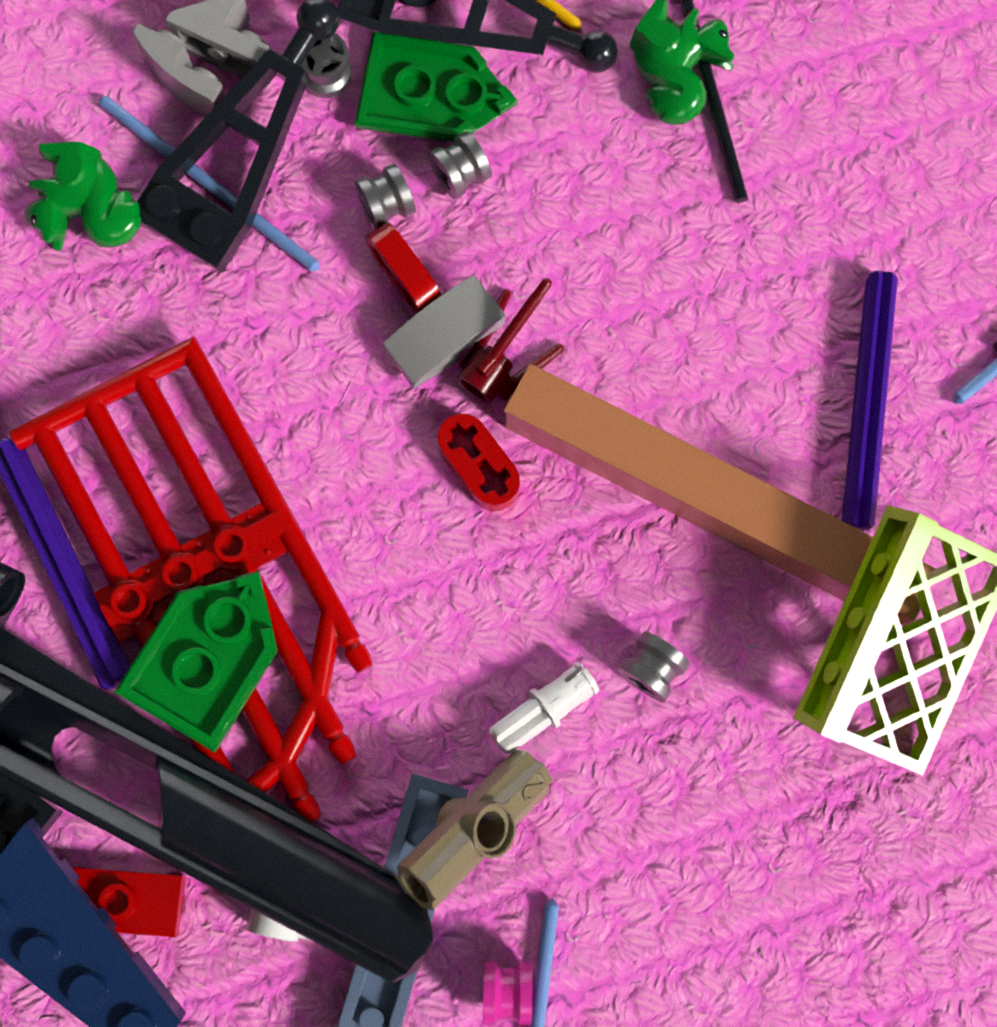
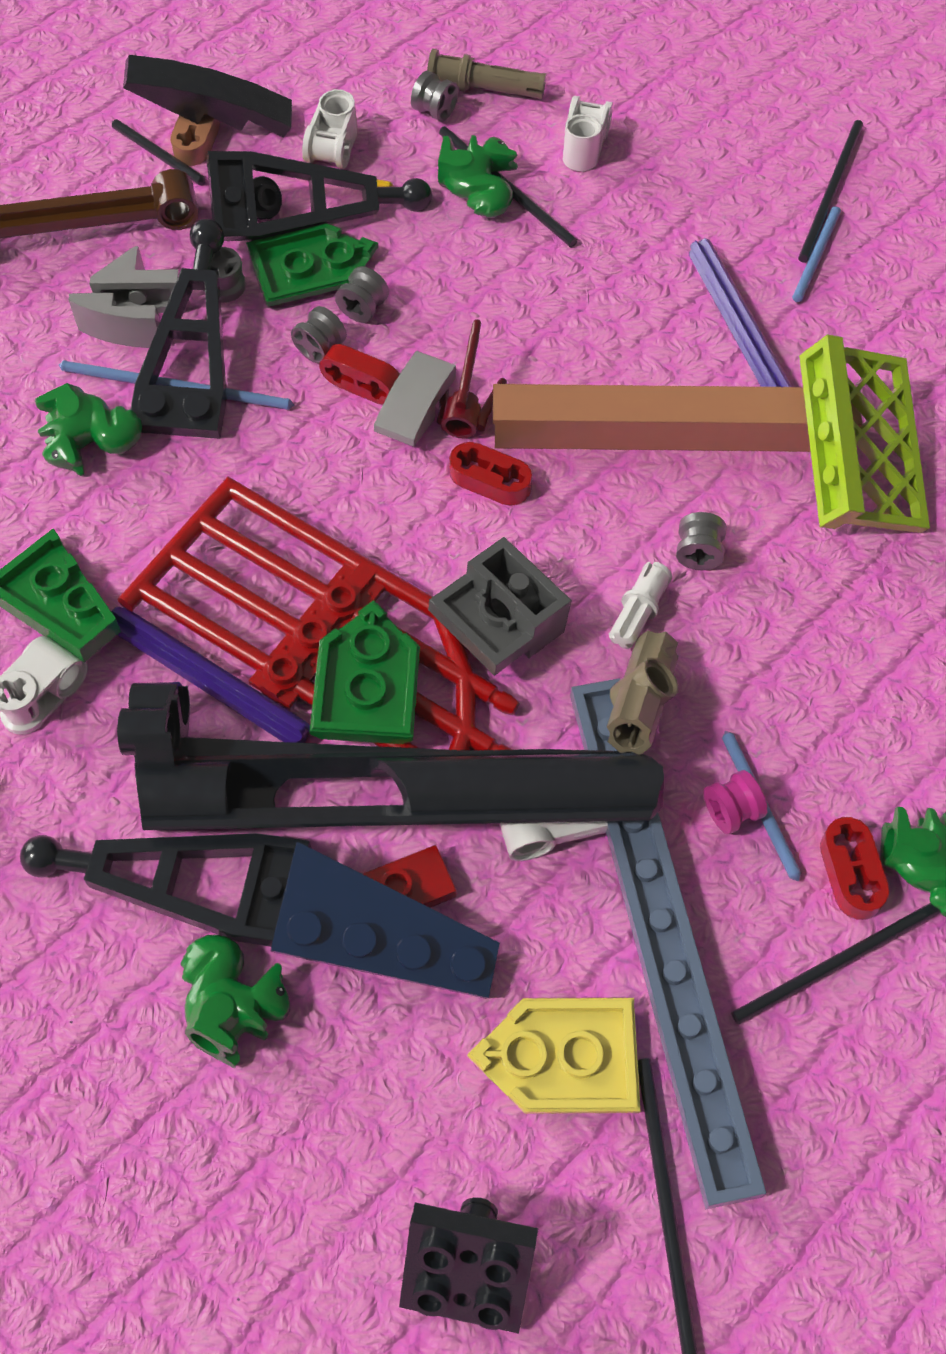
camera: 25 degrees left, 15 degrees down
none -> dark grey brick [428,537,572,676]
none -> white piece [563,96,613,171]

